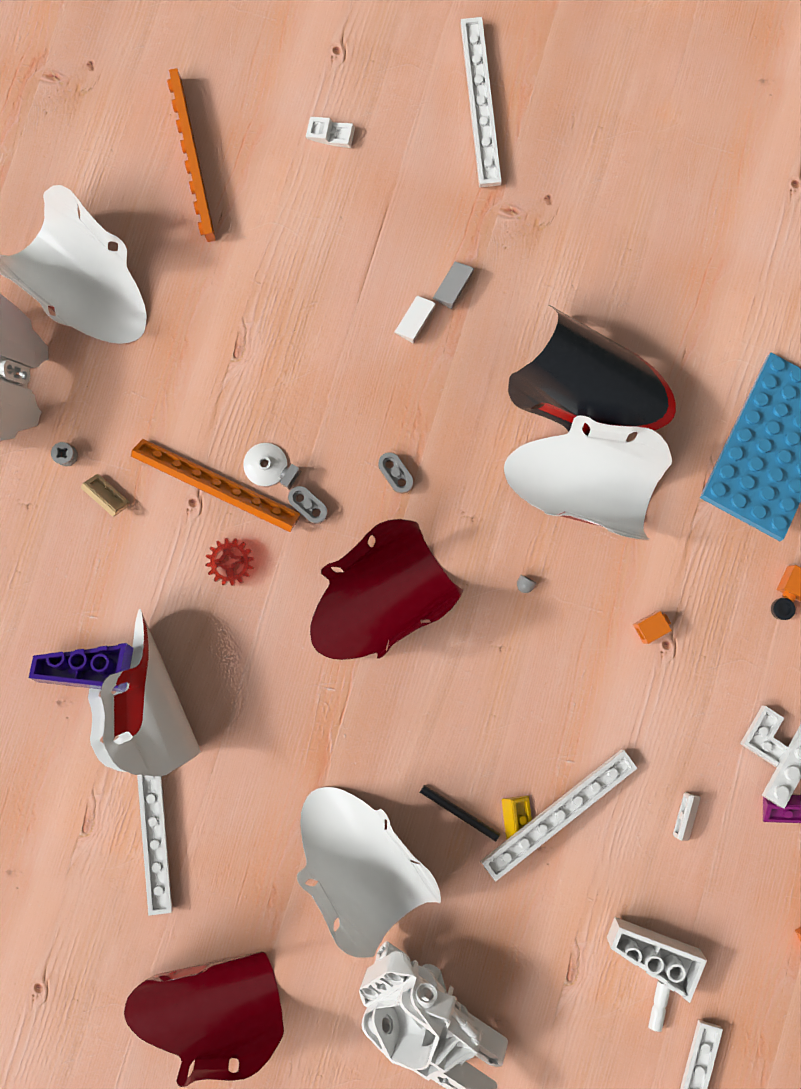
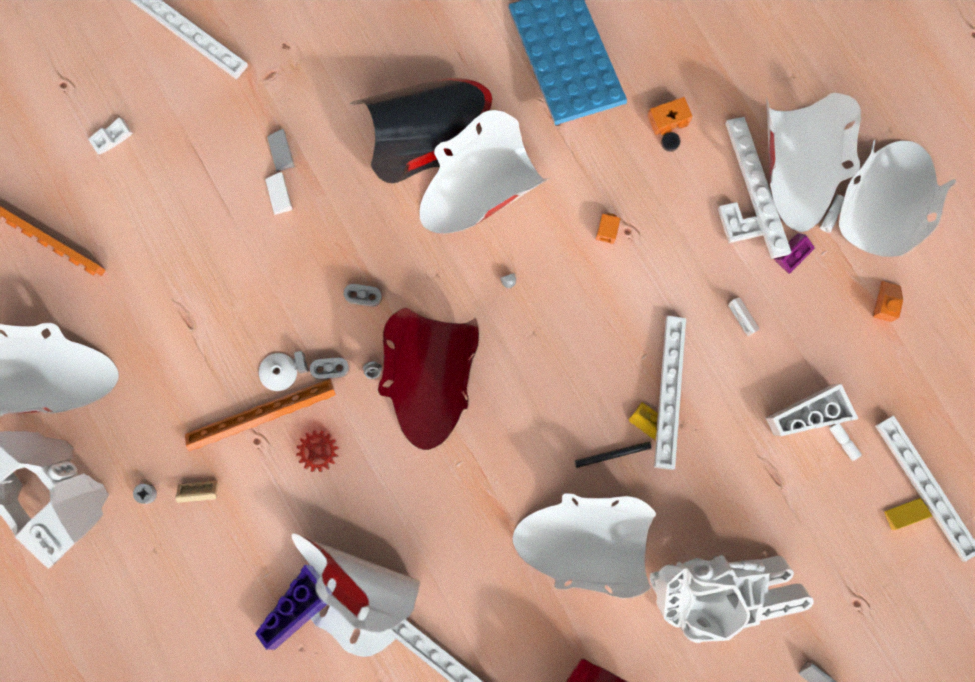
camera: 45 degrees left, 5 degrees down
none -> light grey plate [363,361,382,379]

